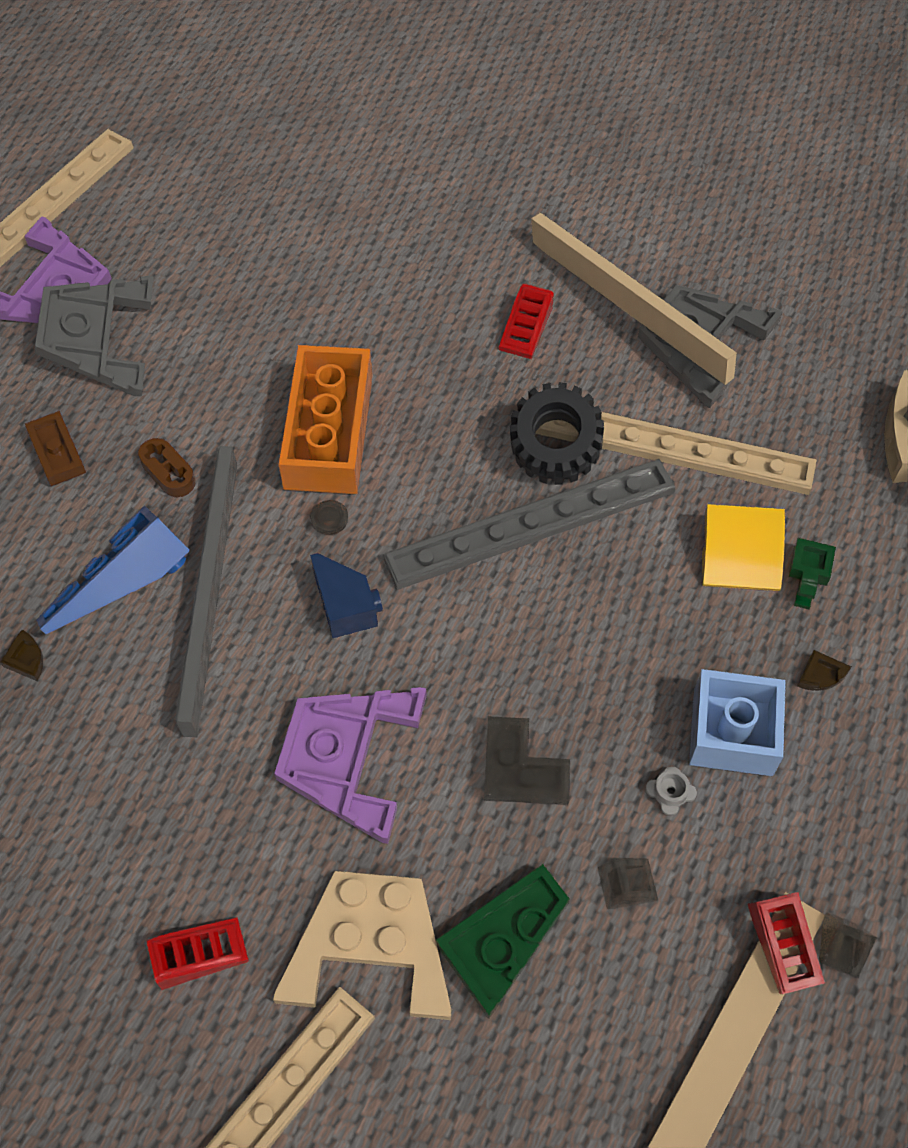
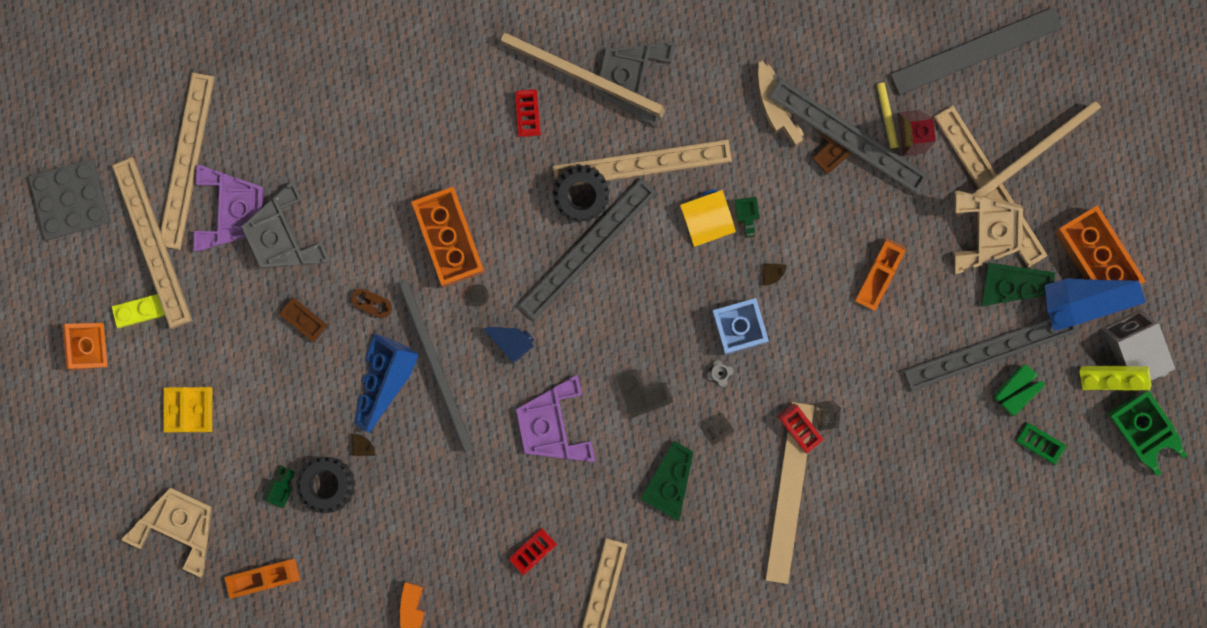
camera: 20 degrees left, 25 degrees up
tan wing [274,871,451,1020] -> none

